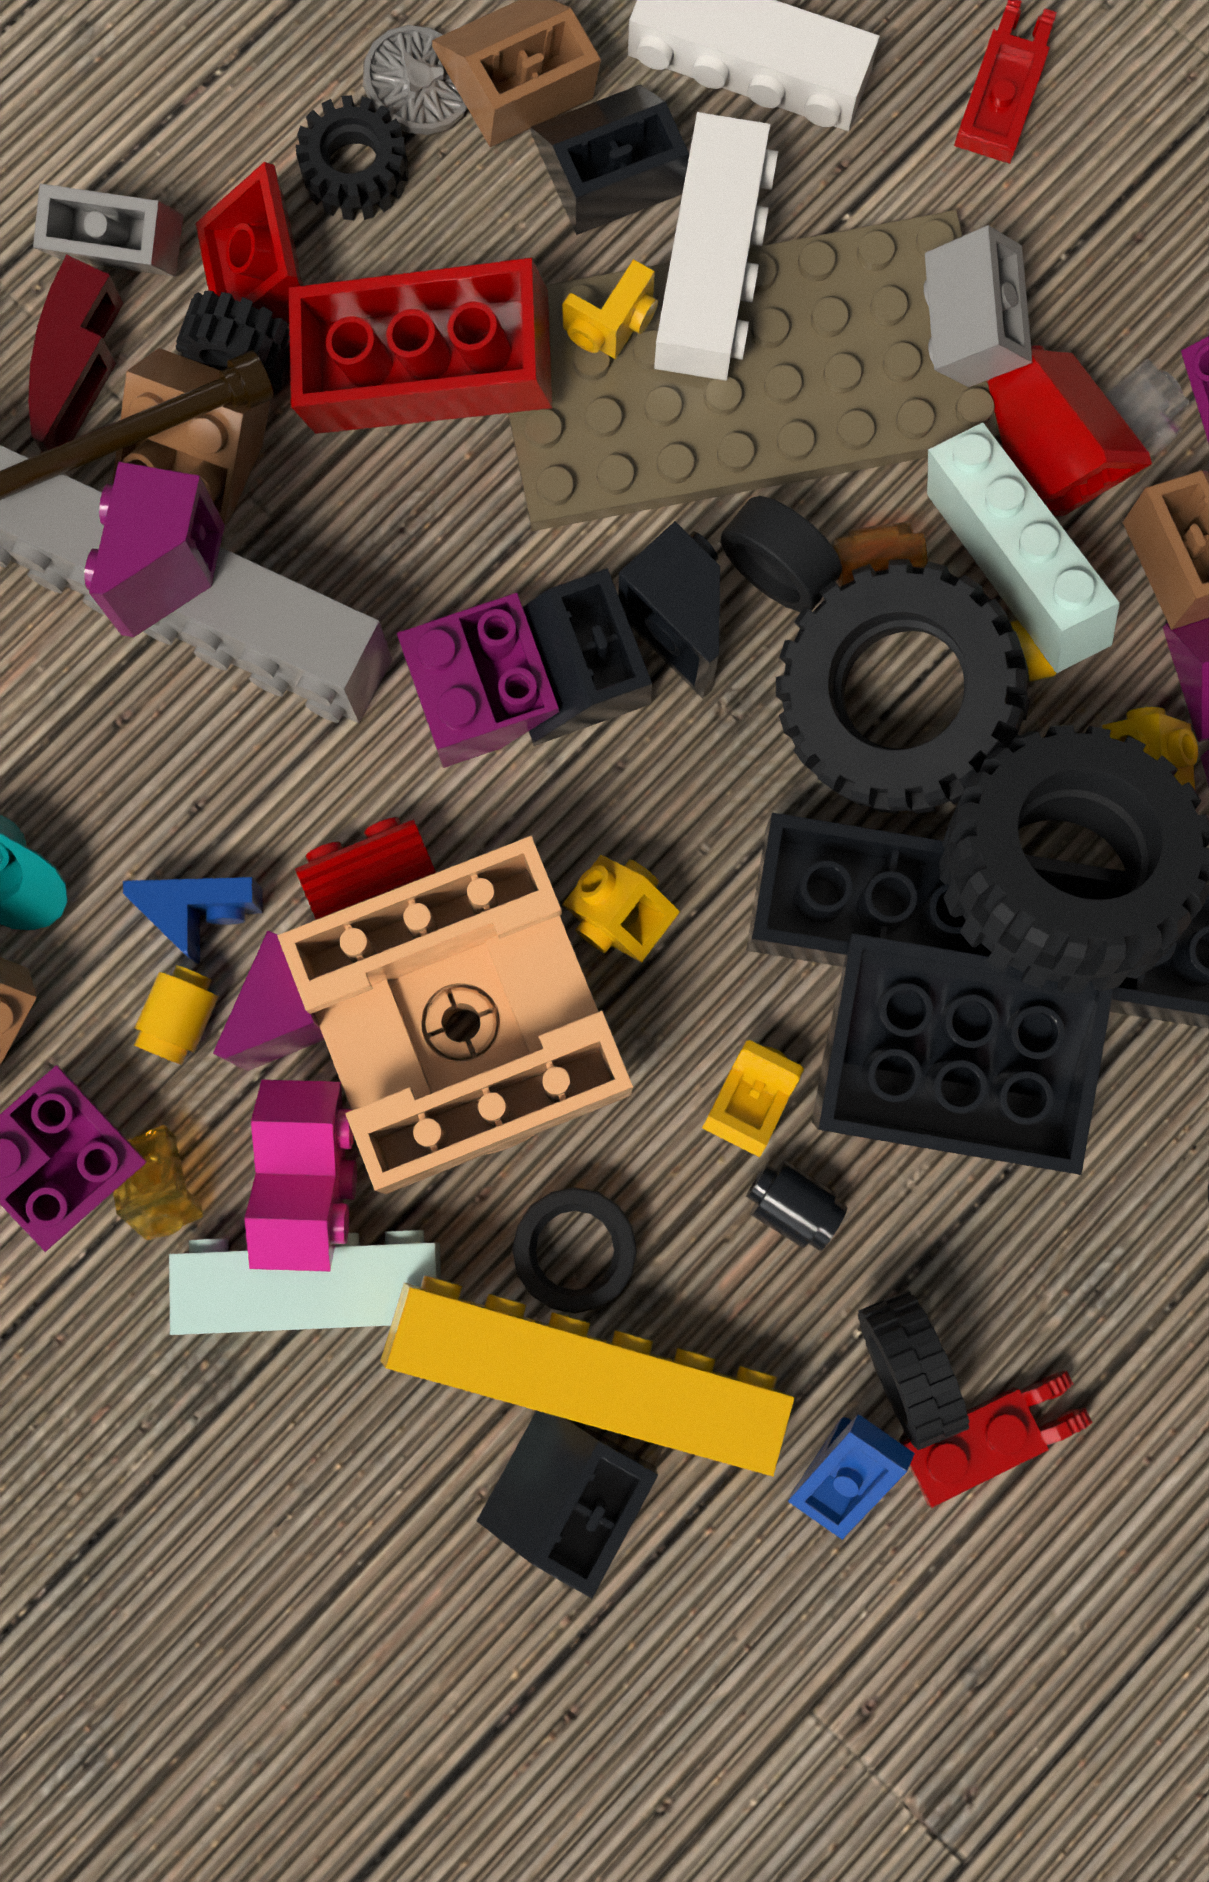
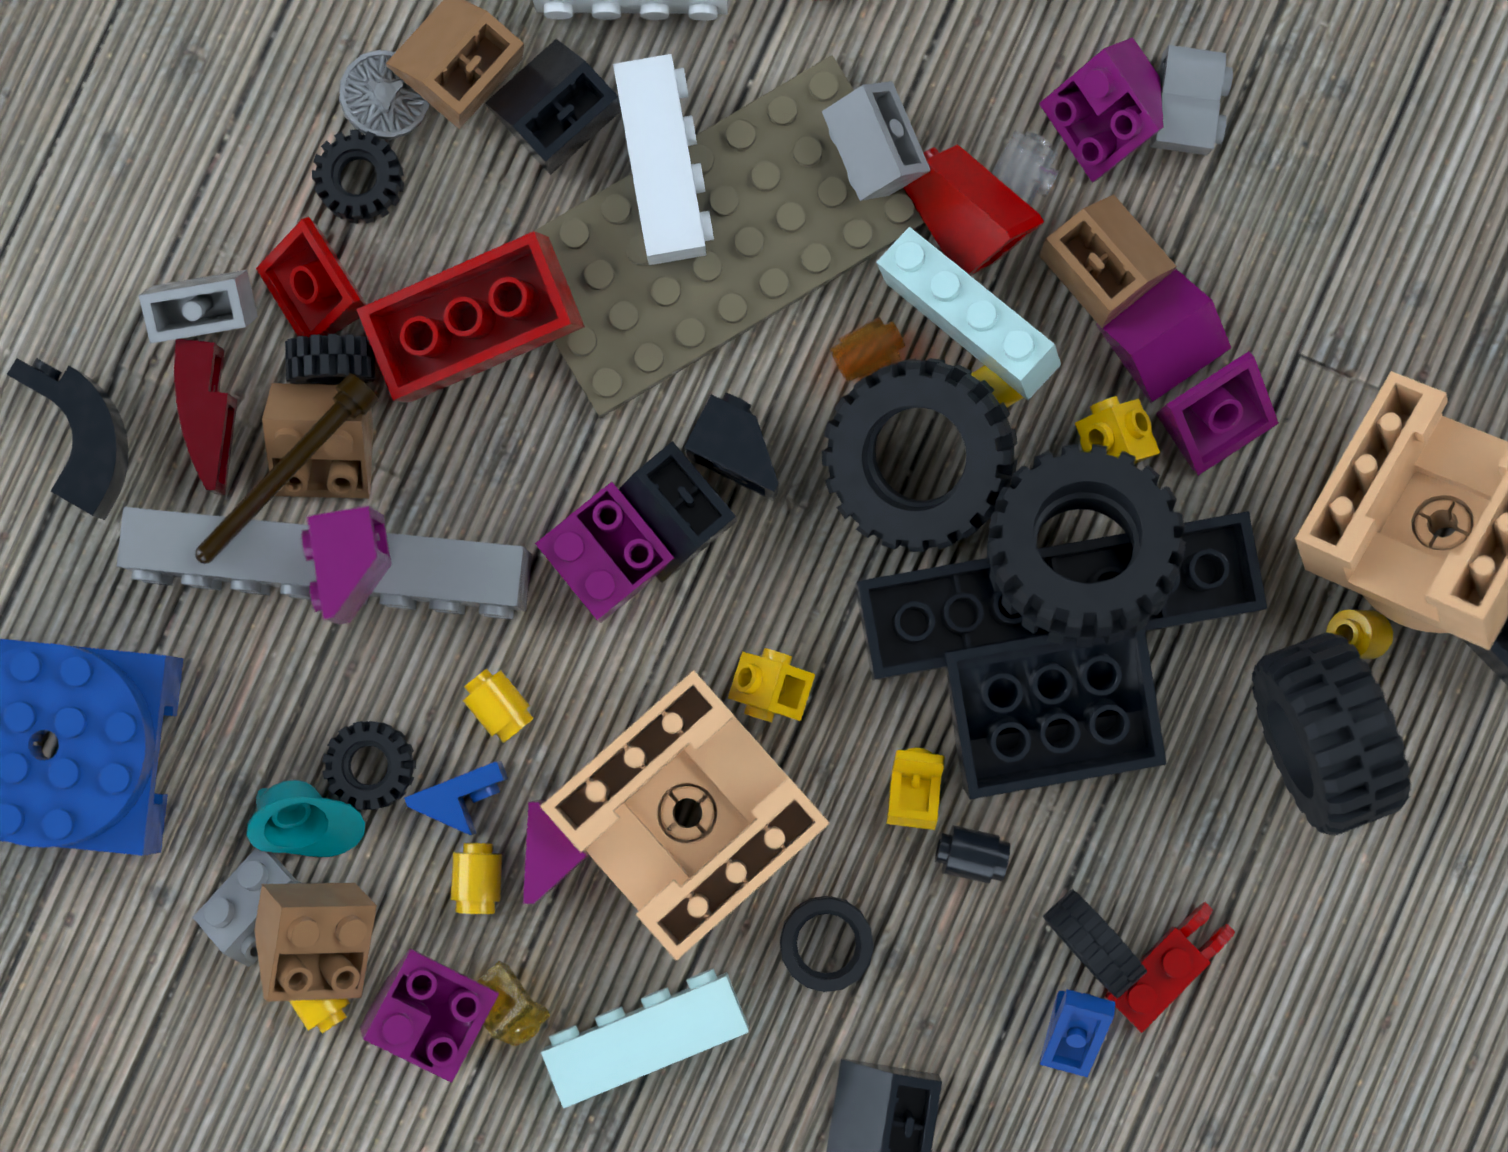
camera: 15 degrees left, 5 degrees up
dark pink brick [244,1079,357,1272] -> none
red brick [295,817,436,920] -> none
yellow brick [380,1275,795,1477] -> none
yellow bracket [562,259,658,359] -> none
black tyre [720,496,843,612] -> none
none -> black tyre [322,721,416,810]
none -> yellow brick [462,668,534,743]

